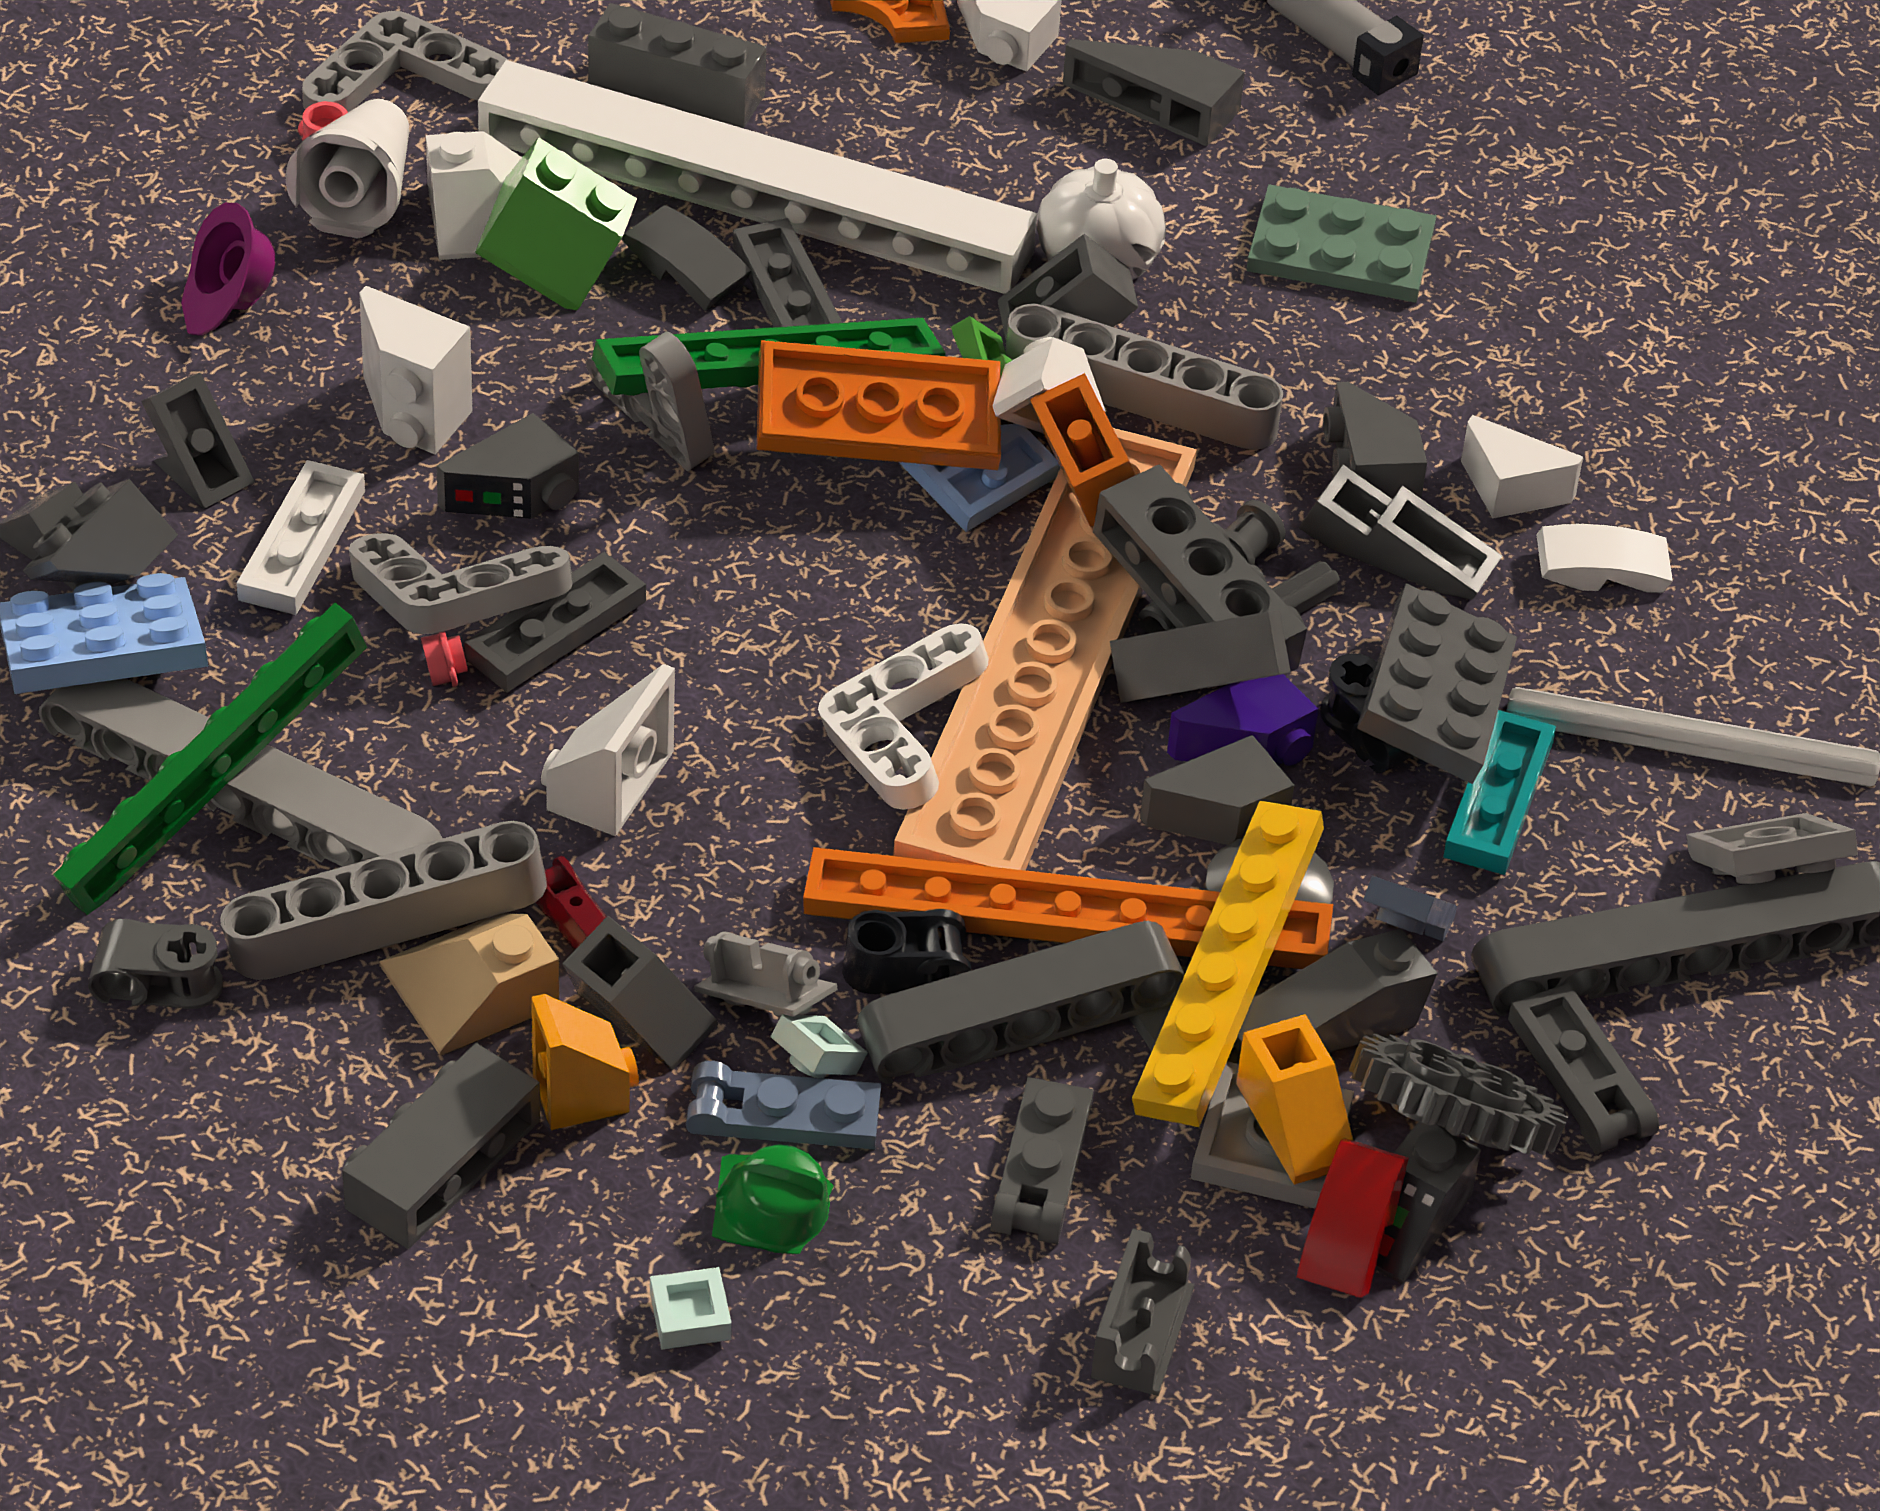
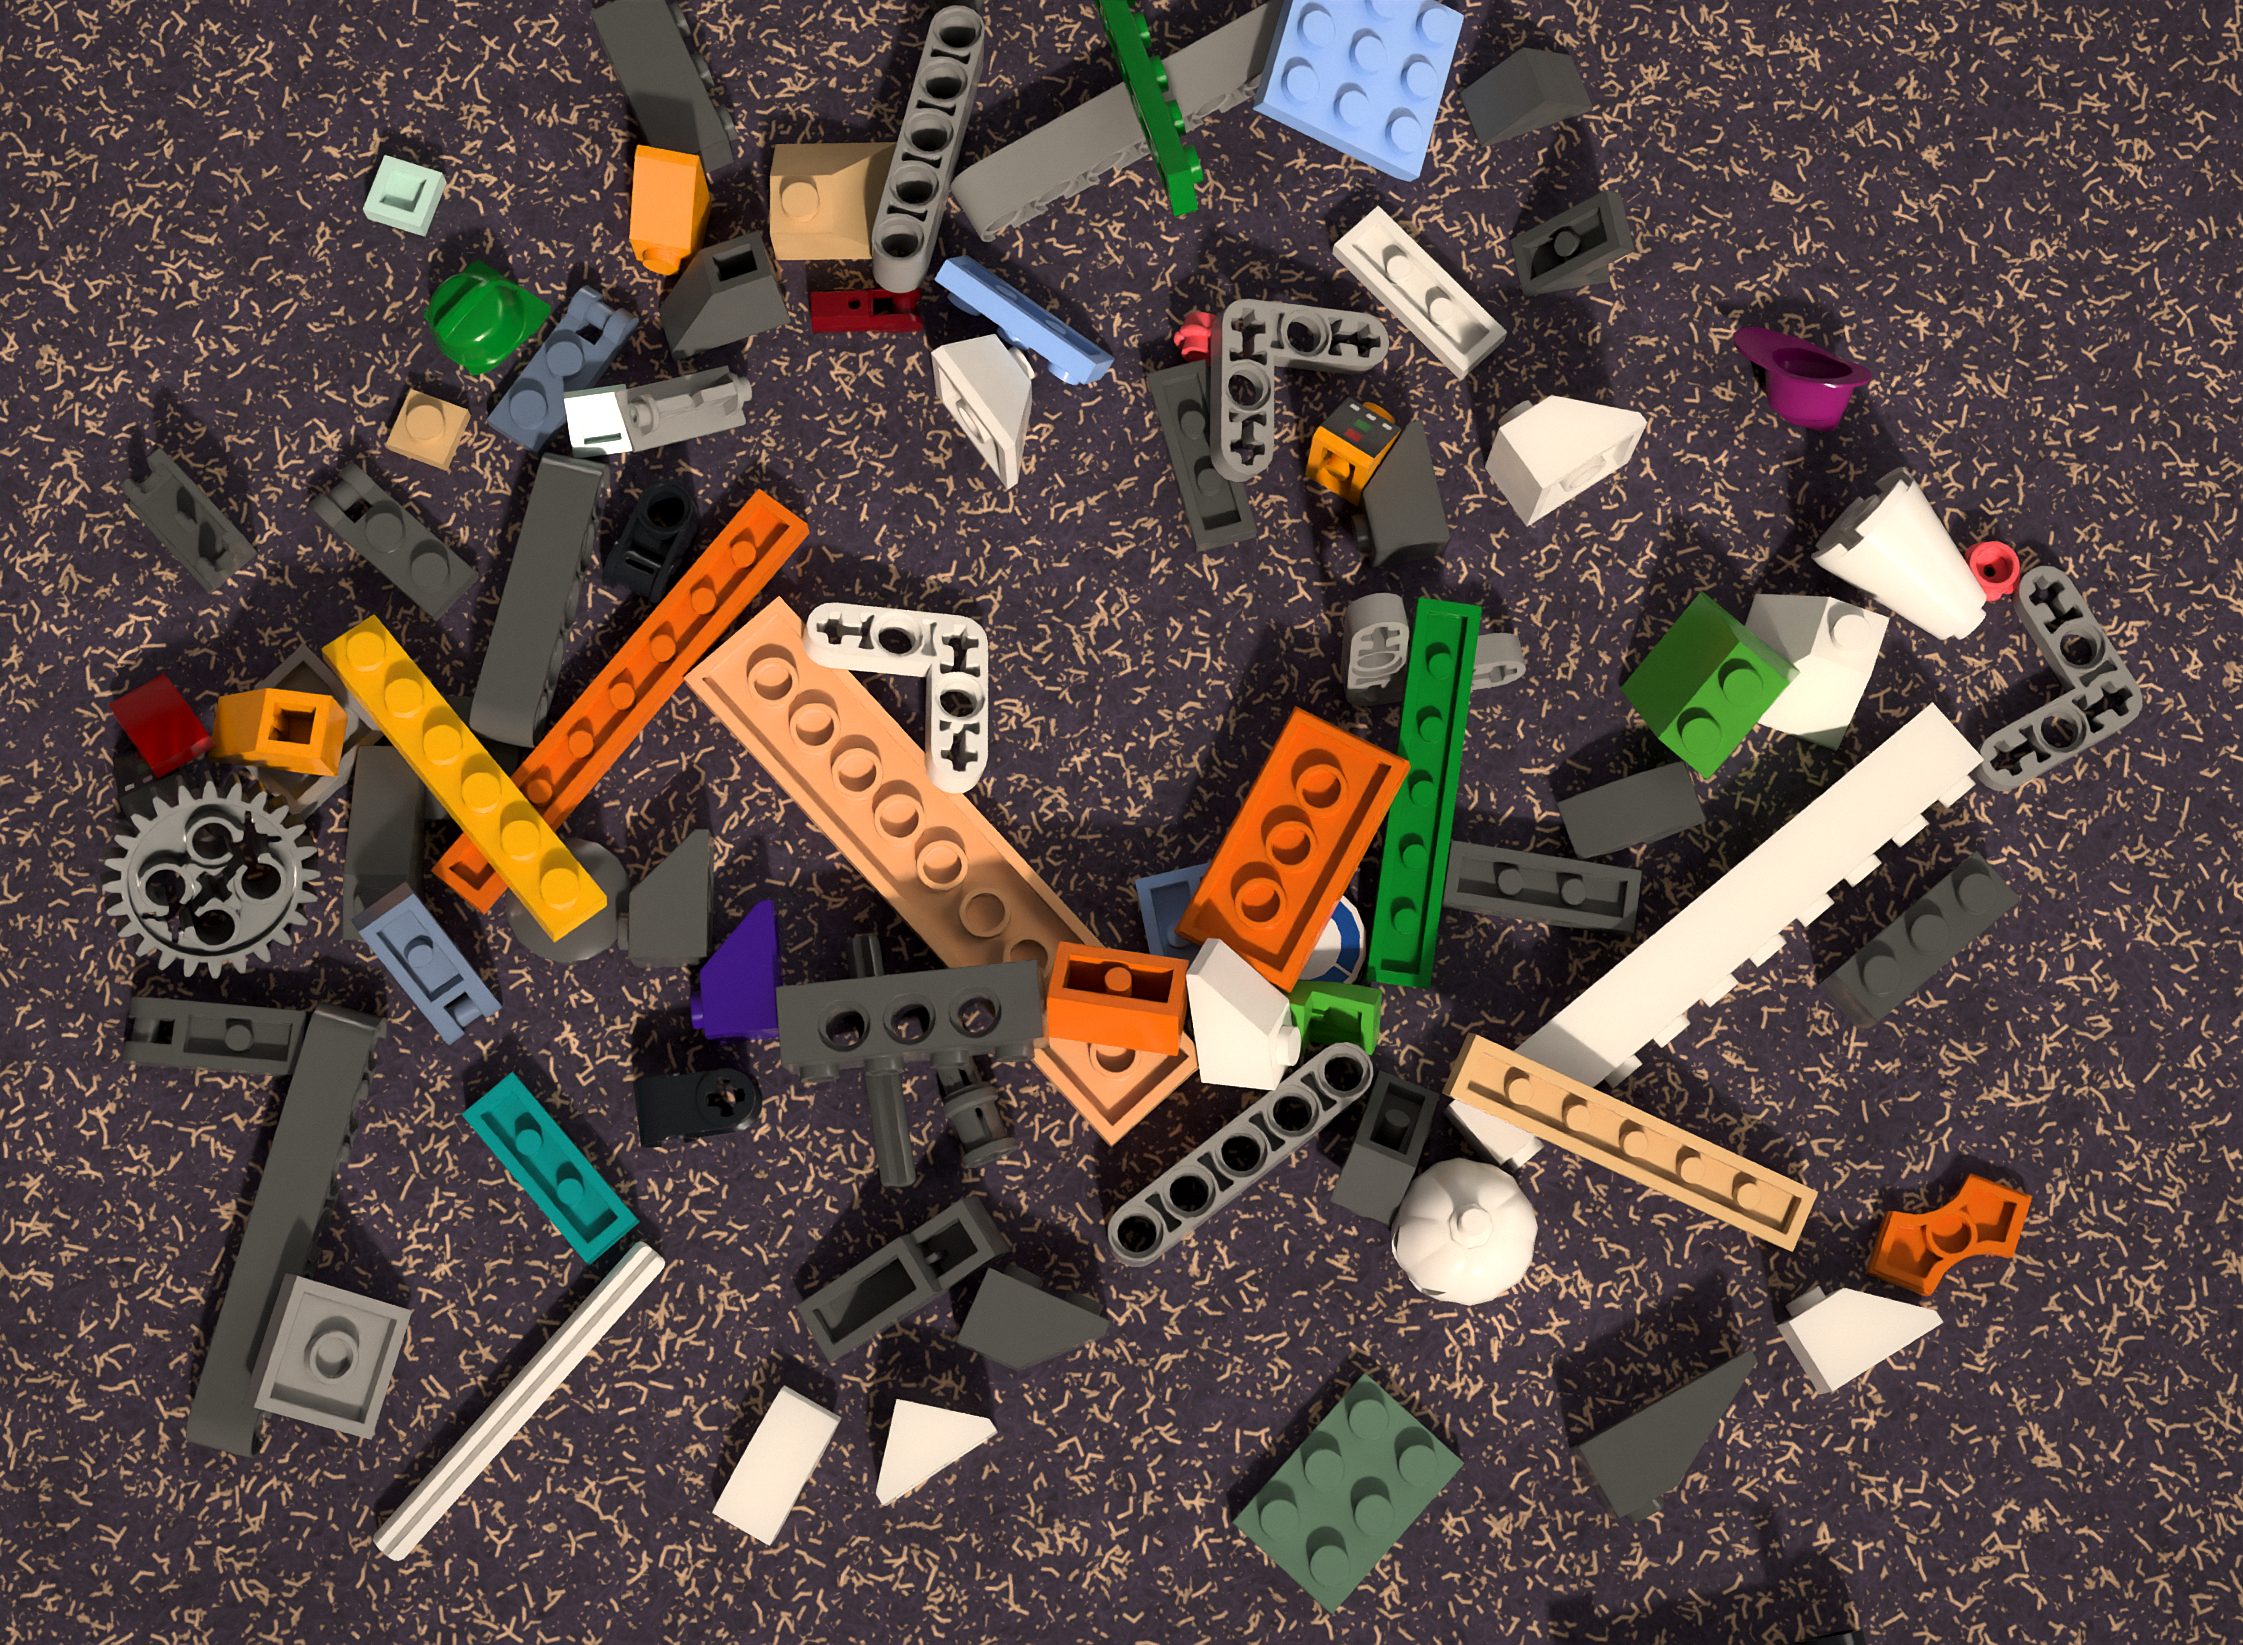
camera: 120 degrees right, 30 degrees up
dark grey slope [22,479,178,584] -> none
dark grey tile [1110,610,1291,703] -> none
dark grey plate [1357,583,1517,784] -> none
none -> tan plate [386,389,471,471]
none -> light blue plate [934,255,1115,385]
none -> light orange slope [1305,397,1402,507]
none -> tan plate [1442,1032,1818,1252]

